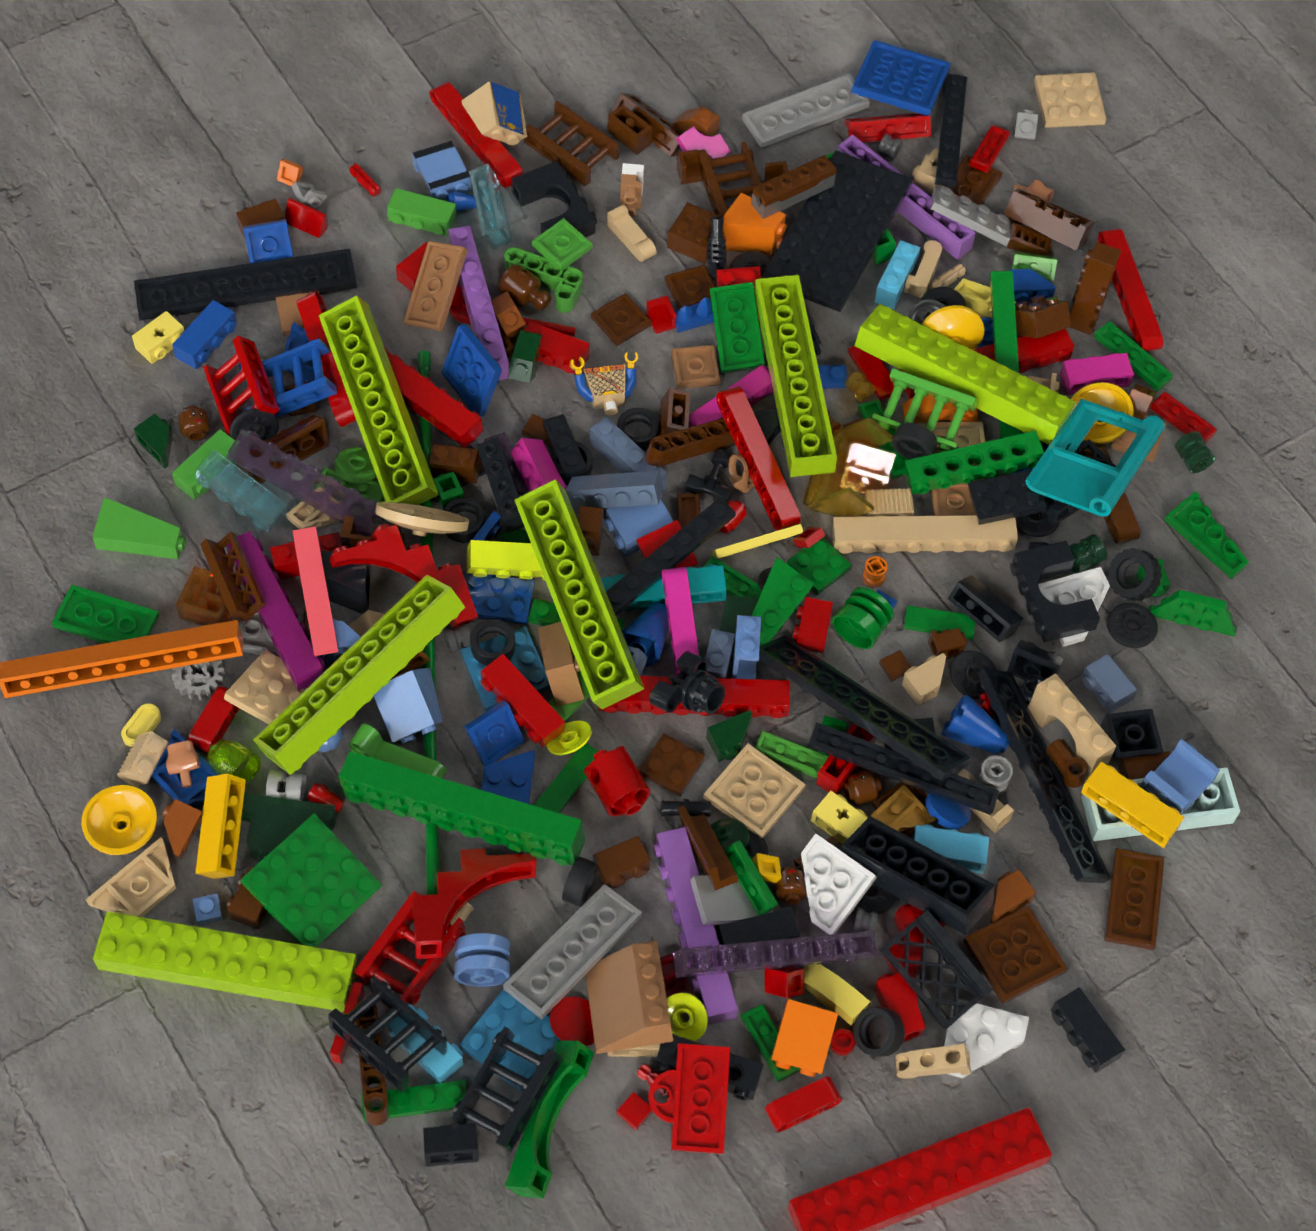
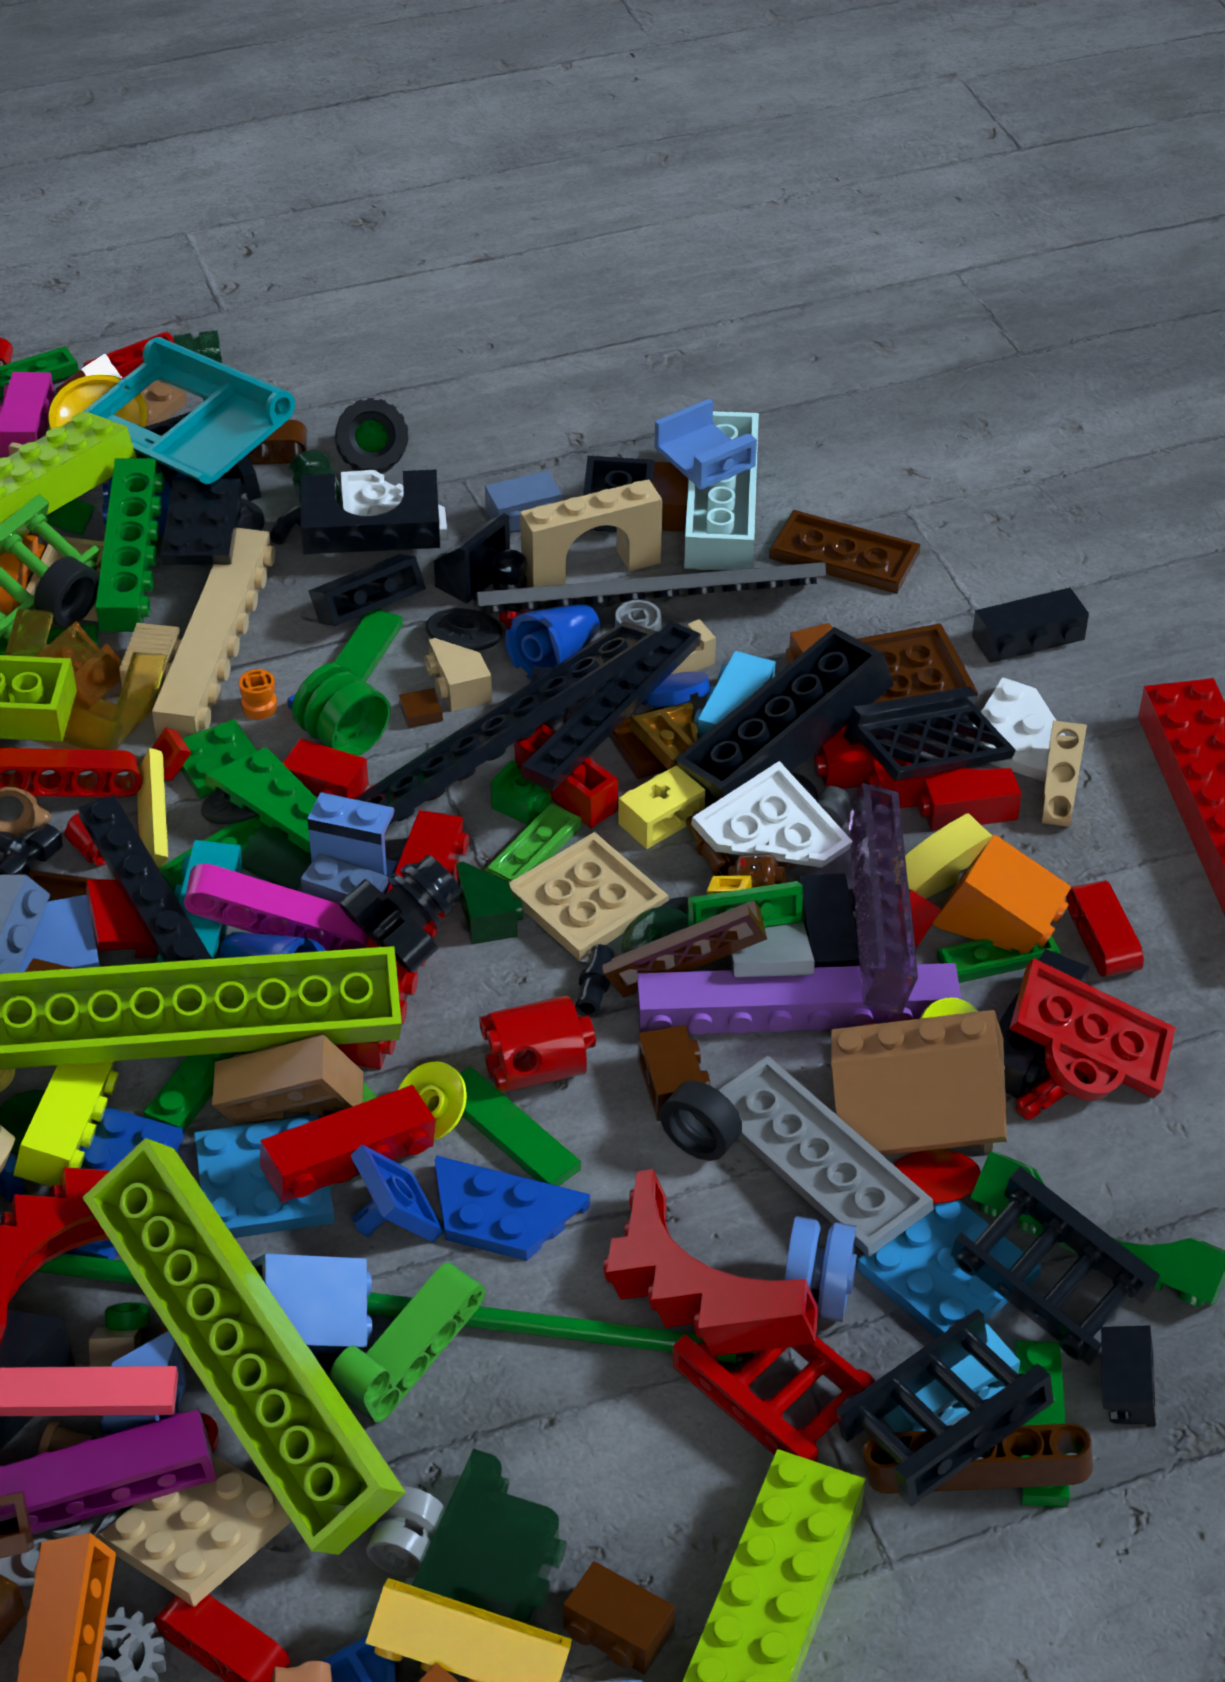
camera: 75 degrees left, 15 degrees down
clear neon green helmet [208,739,261,783] -> none
green plate [240,814,383,947] -> none
red cone [307,782,345,814] -> none
red tile [330,982,365,1064] -> none
green brick [338,751,585,866] -> none
black tyre [470,619,515,666] -> none
red tile [616,1092,653,1130] -> none
reddish brown plate [639,733,705,797] -> none
reddish brown head [844,771,882,805] -> none
black tyre [853,1007,905,1057] -> none
reddish brown brick [928,628,967,659] -> none
medium nougat plate [930,481,976,516] -> none
reddish brown piece [1046,739,1087,788] -> none
yellow brick [1081,762,1185,848] -> none
black wheel [1107,603,1158,648] -> none
green wing [1148,590,1237,637] -> none
green wing [1164,491,1249,580] -> none

